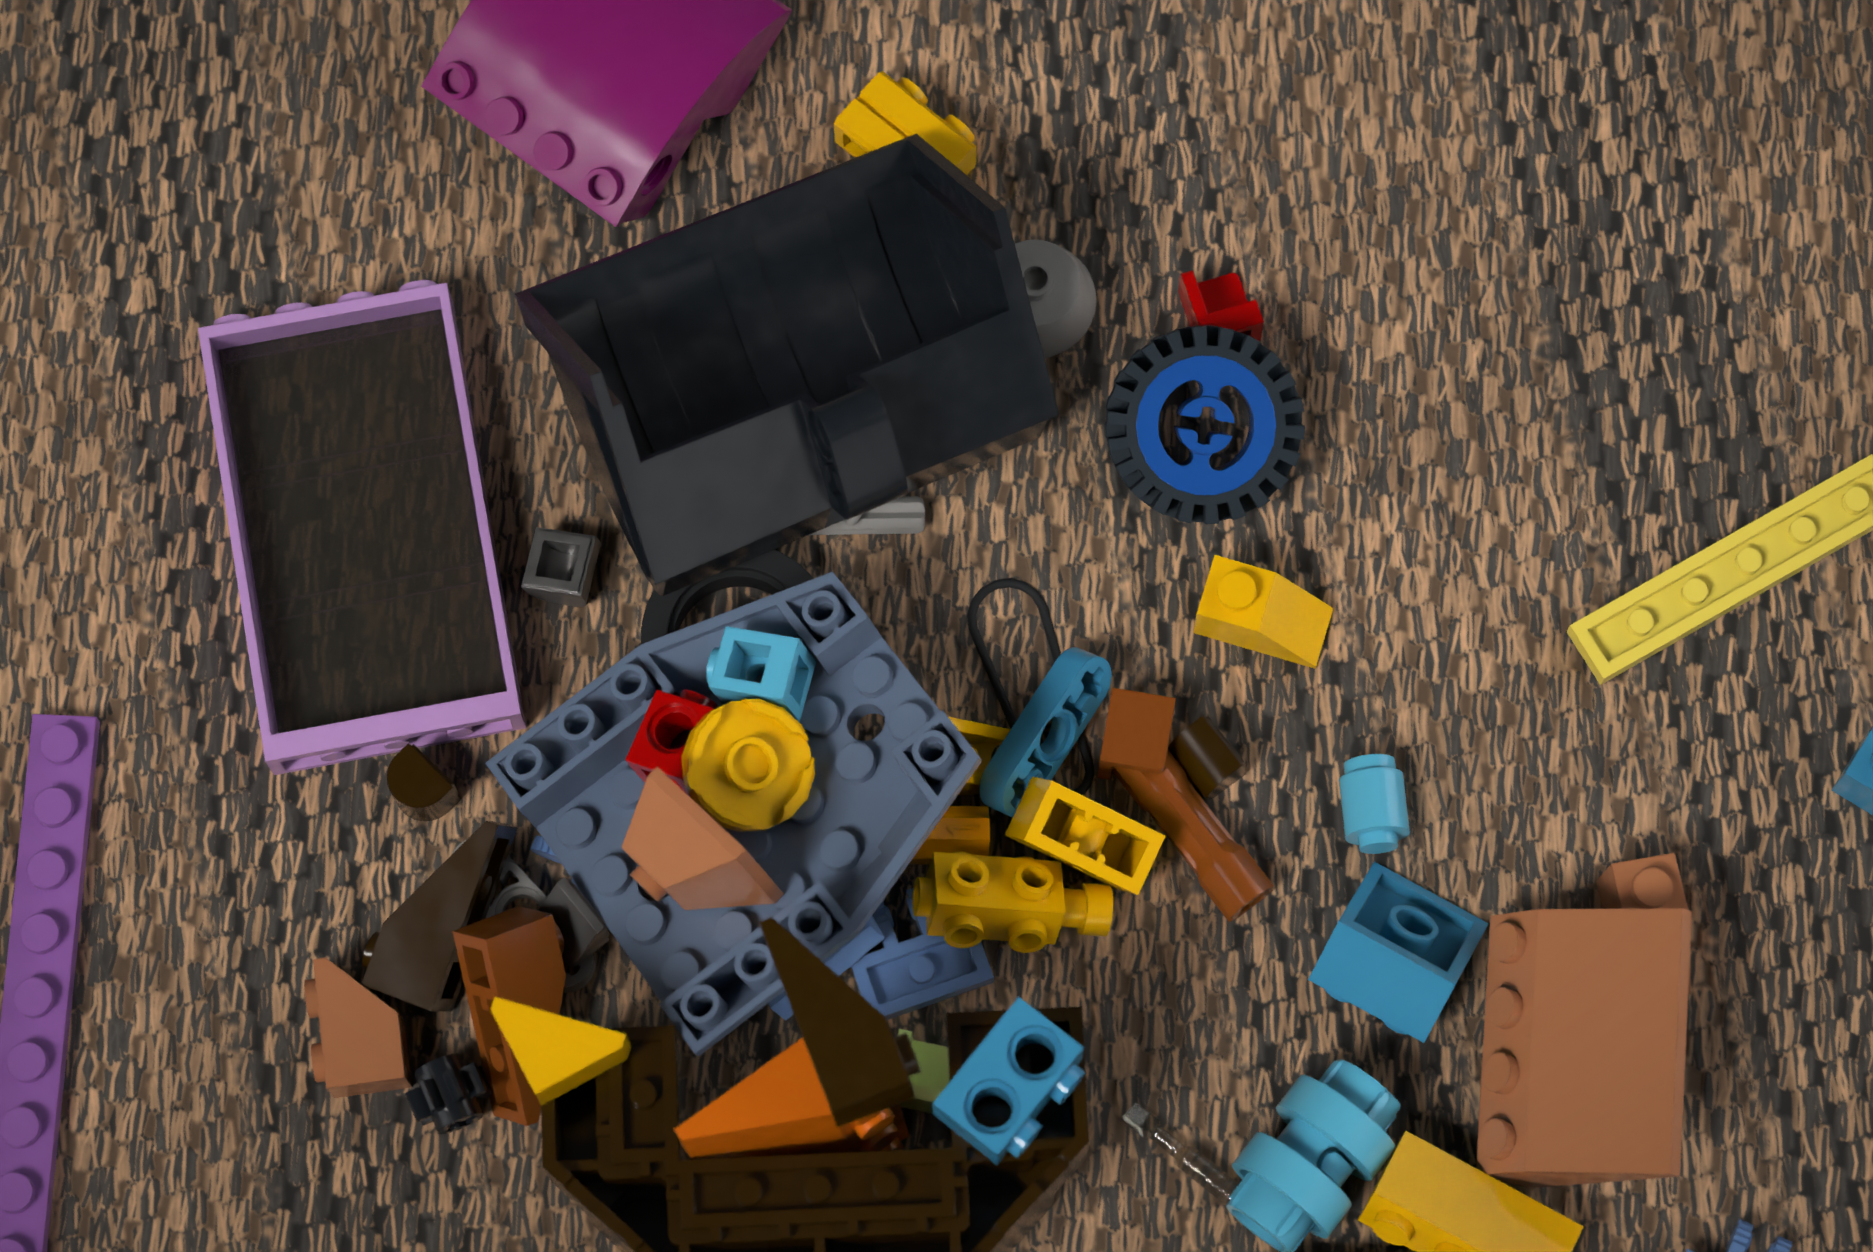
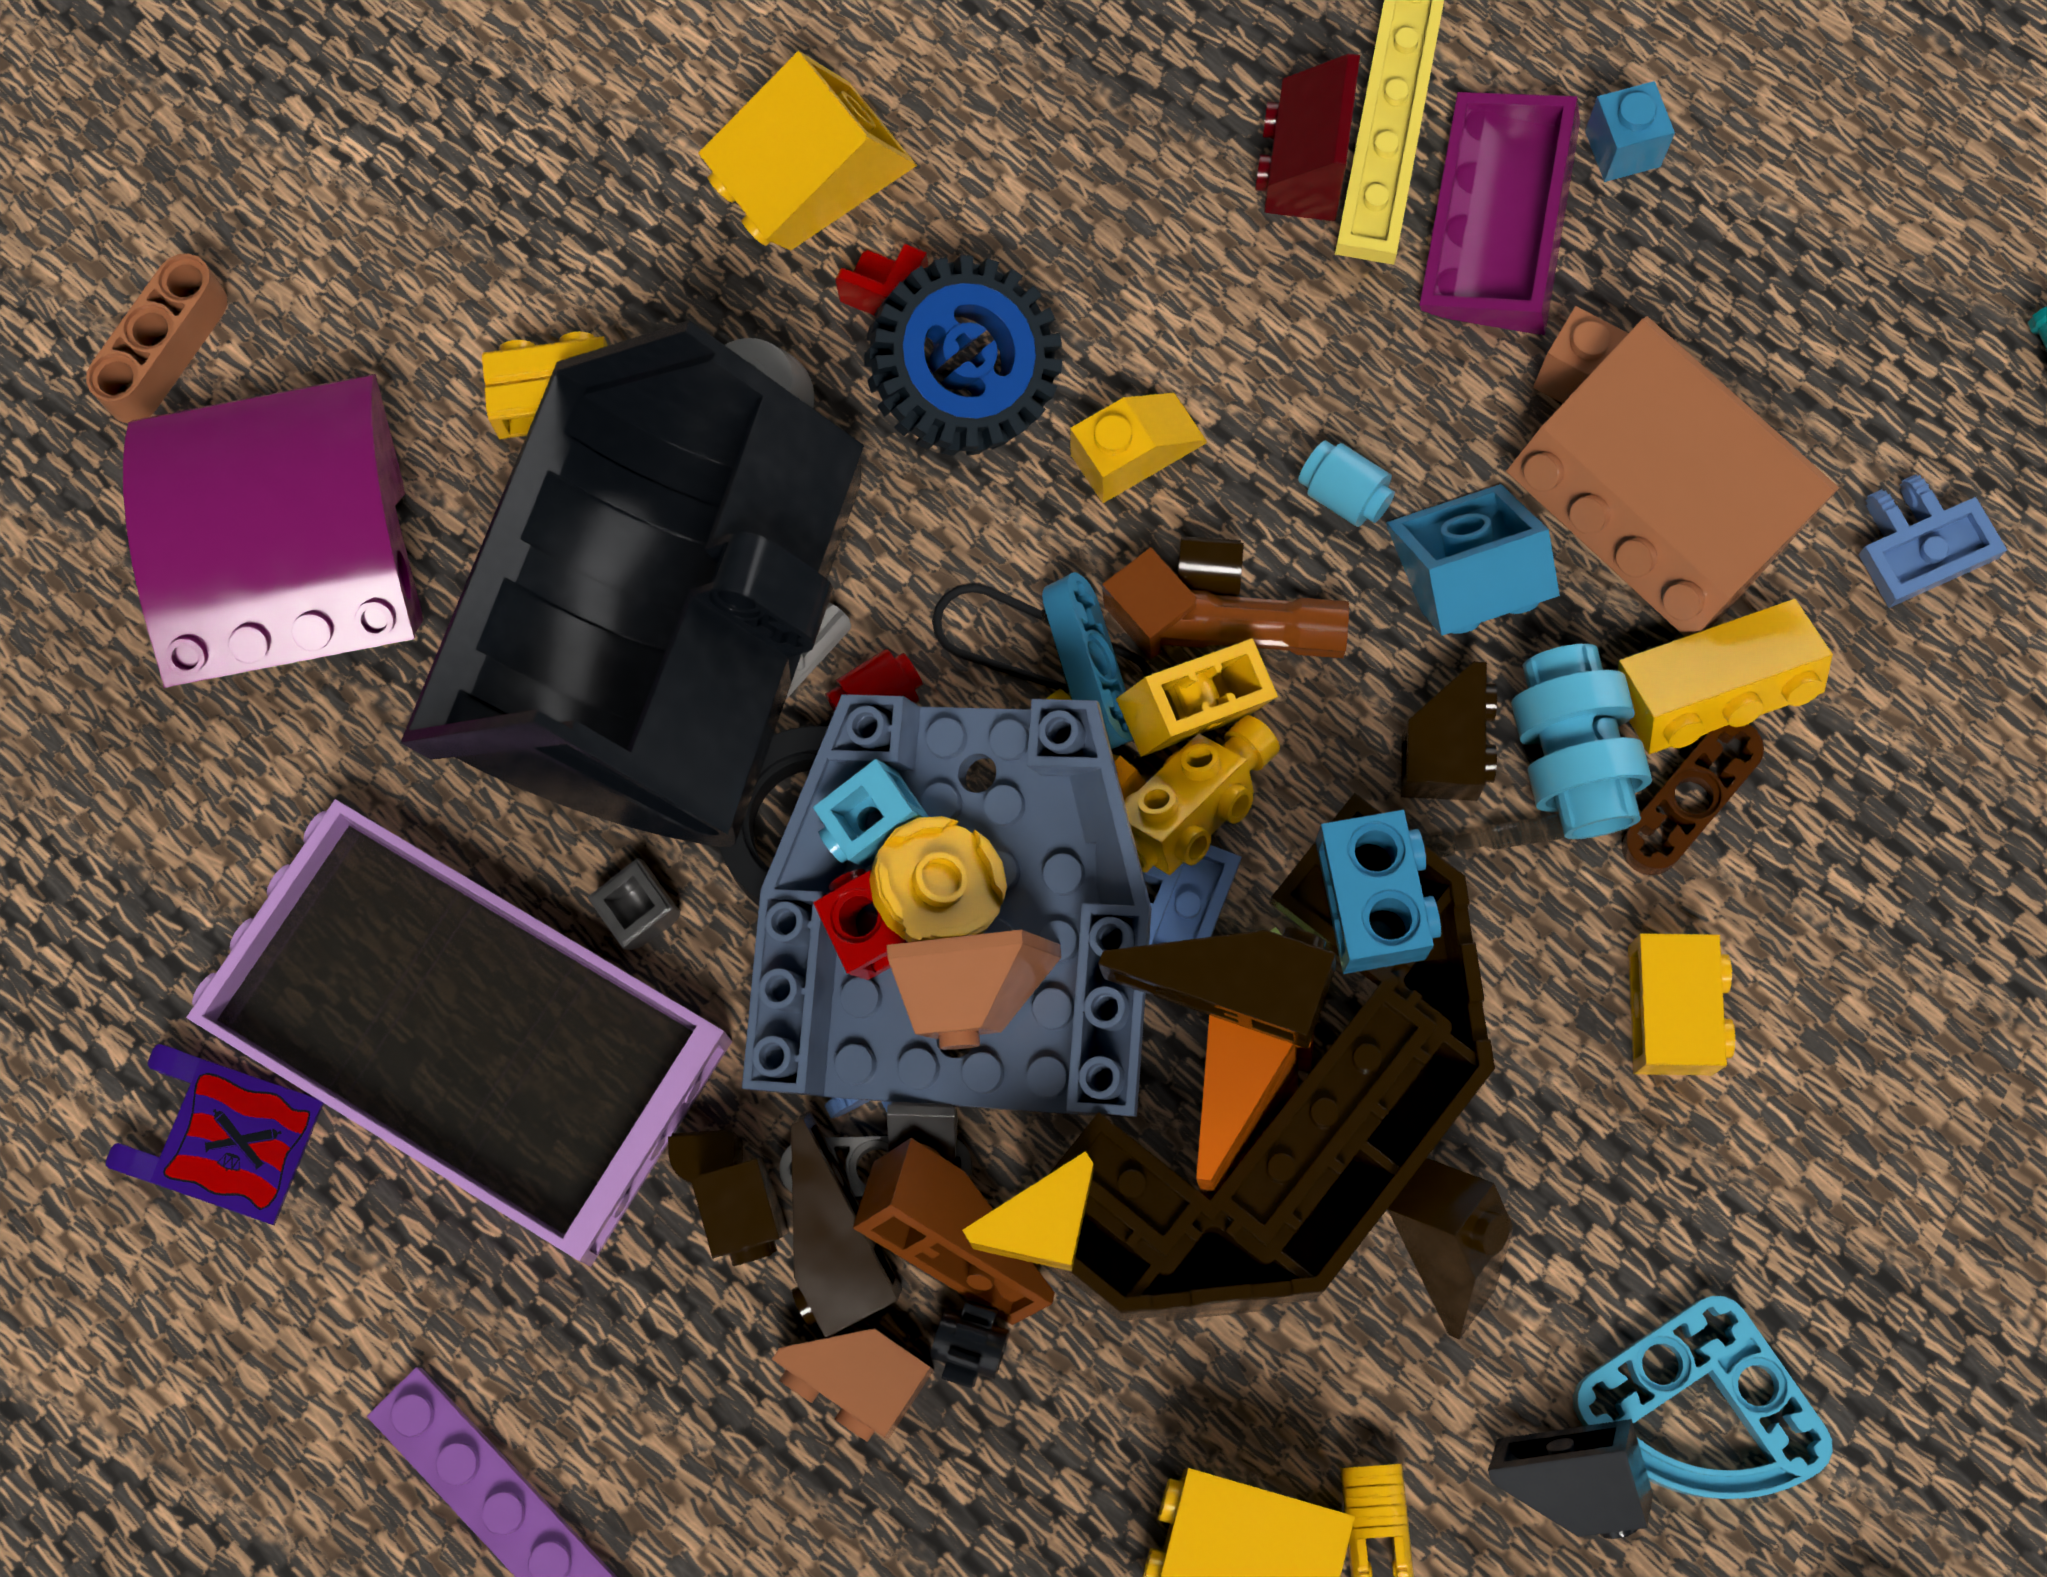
camera: 45 degrees left, 0 degrees up
none -> flag [105,1044,324,1226]
none -> dark brown slope [690,1157,789,1266]
none -> yellow slope [698,51,917,251]
none -> red brick [825,649,923,712]
none -> dark red slope [1255,54,1360,221]
none -> dark brown slope [1401,661,1497,801]
none -> magenta slope [1420,92,1580,335]

